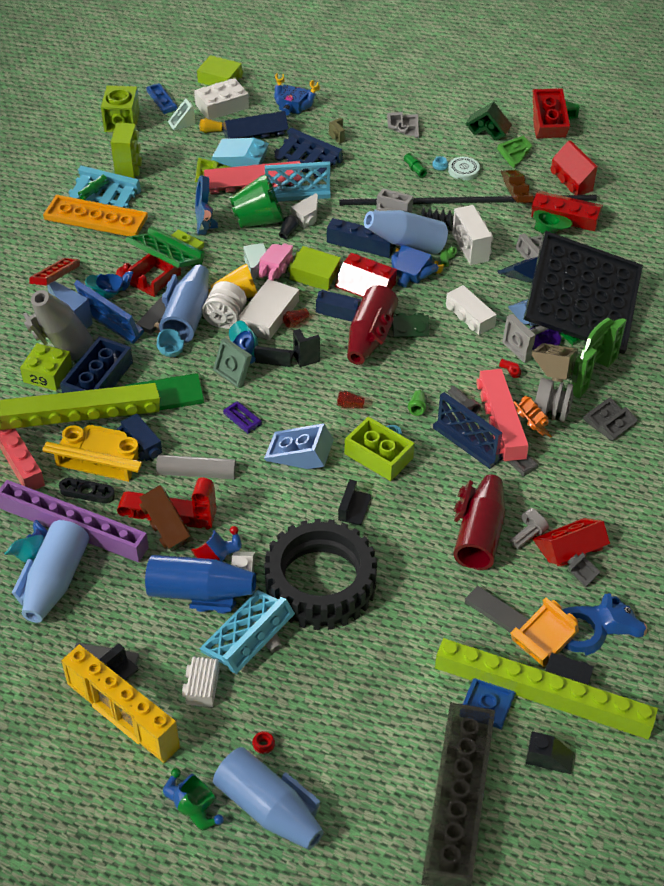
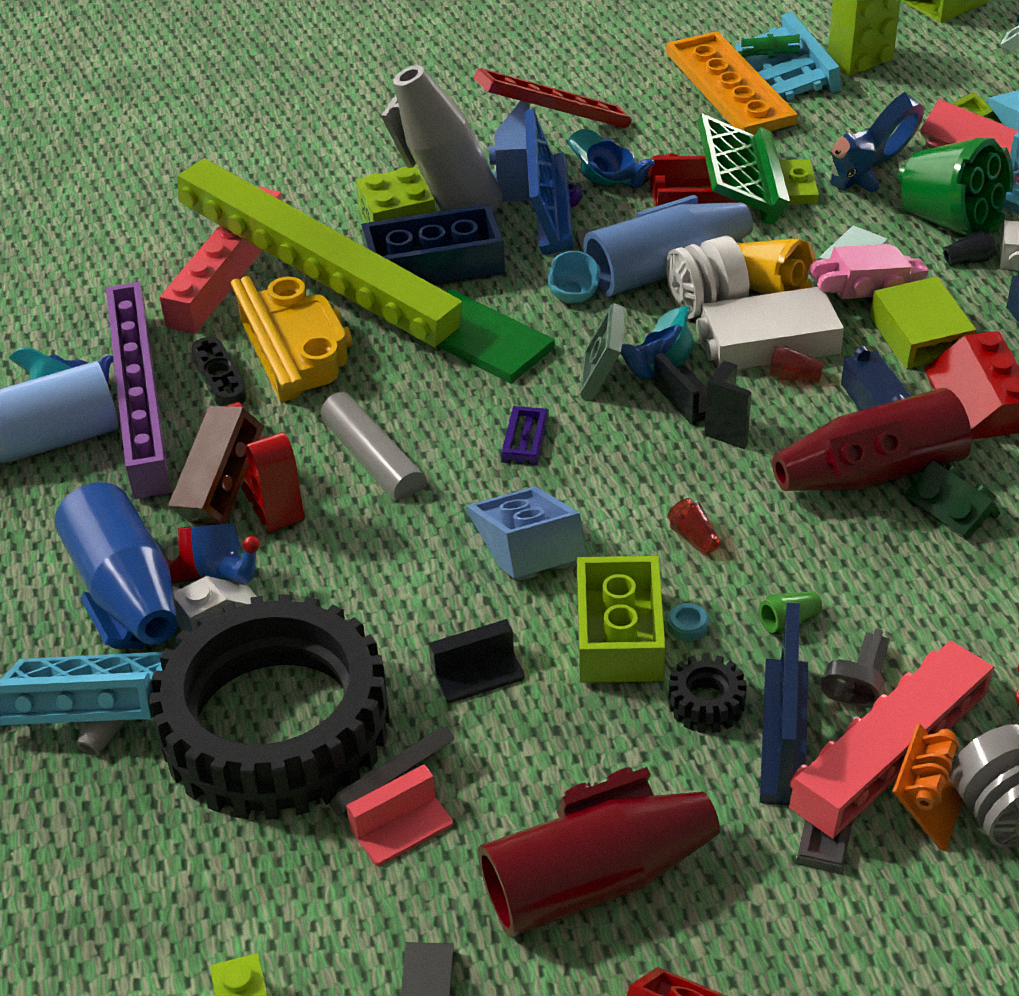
camera: 55 degrees right, 5 degrees down
dark blue brick [117,414,163,461] -> none
light grey piece [510,508,549,549] -> none
none -> dark grey tile [329,726,455,816]
none -> coral panel [346,764,453,866]
none -> black tyre [668,654,747,733]

